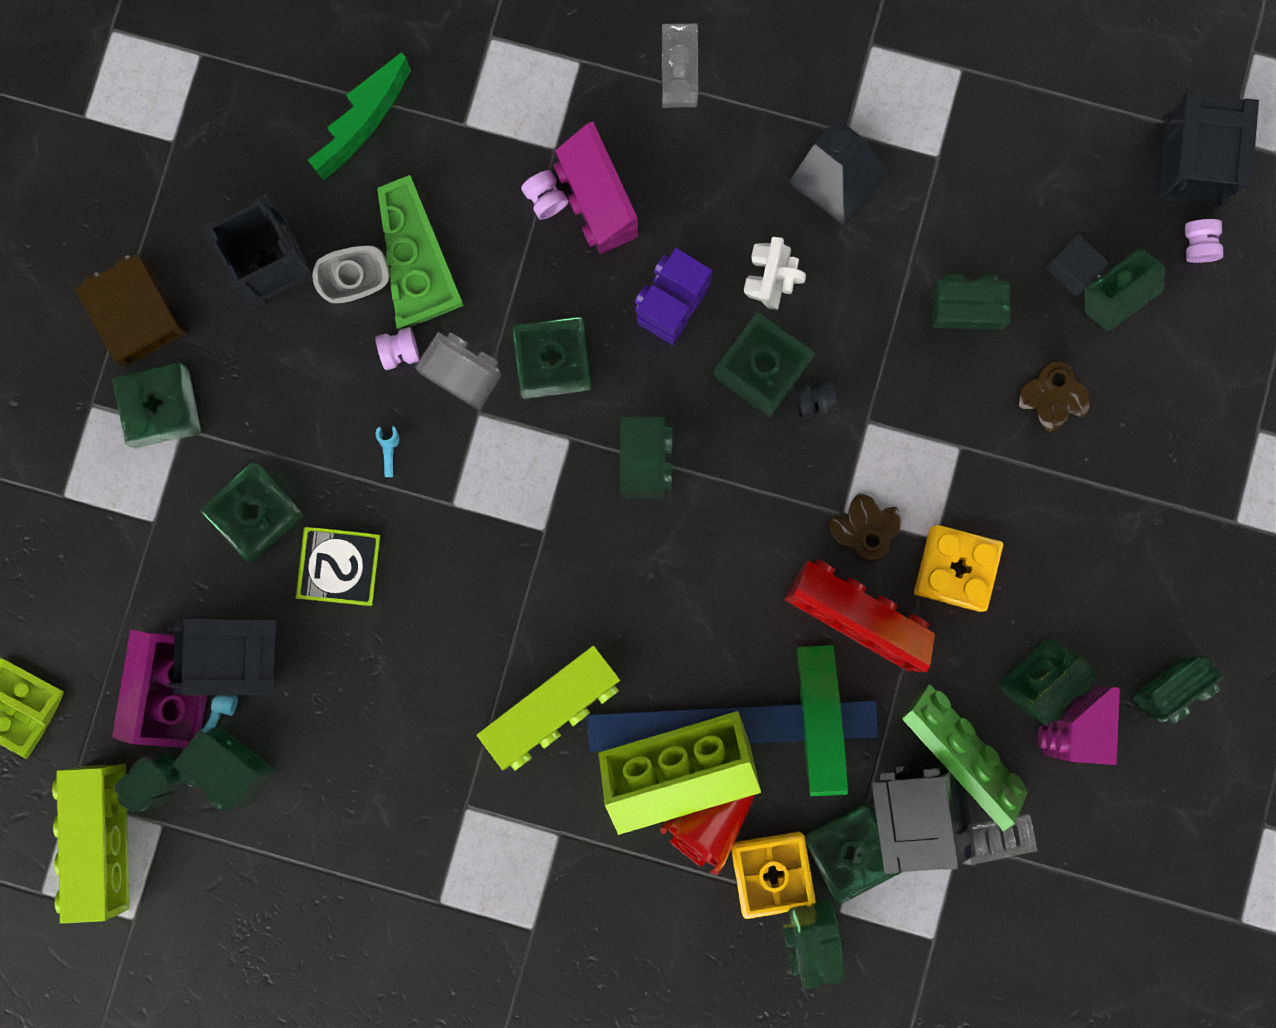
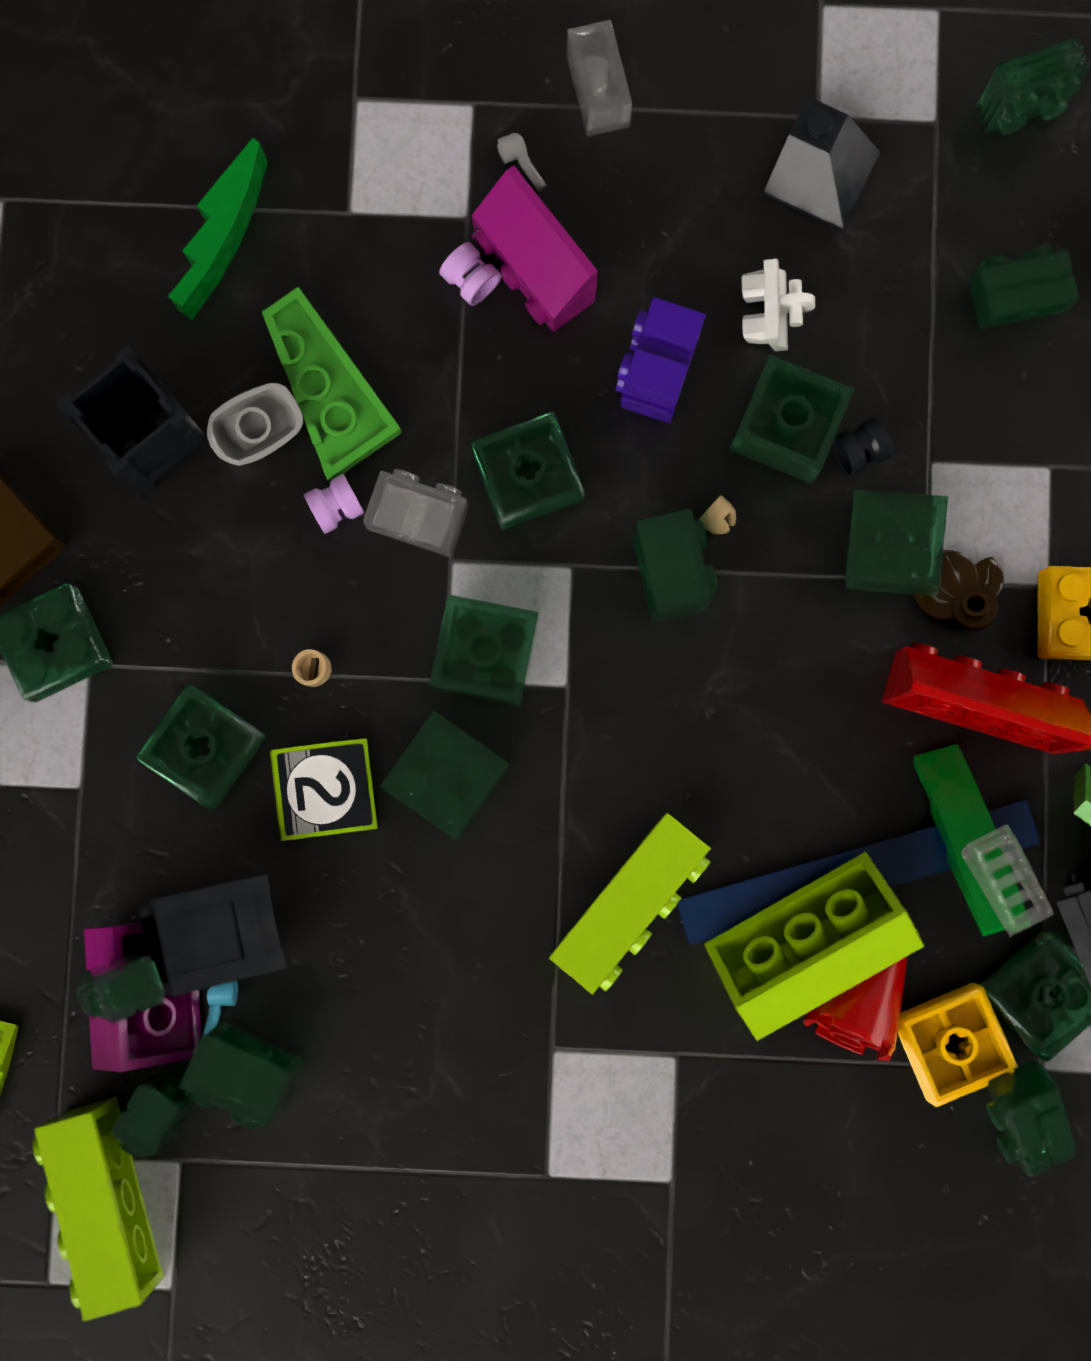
camera: 15 degrees left, 0 degrees up
medium azure hand [375,426,400,477] -> none
none -> clear green brick [75,953,165,1024]
none -> tan hinge [292,649,332,687]
none -> clear green brick [380,711,511,840]
none -> clear green brick [429,594,539,707]
none -> light grey hand [498,133,546,191]
none -> tan hinge [697,495,736,534]
none -> clear green brick [846,490,948,596]
none -> clear slope [961,824,1054,936]
none -> clear green brick [975,37,1091,135]

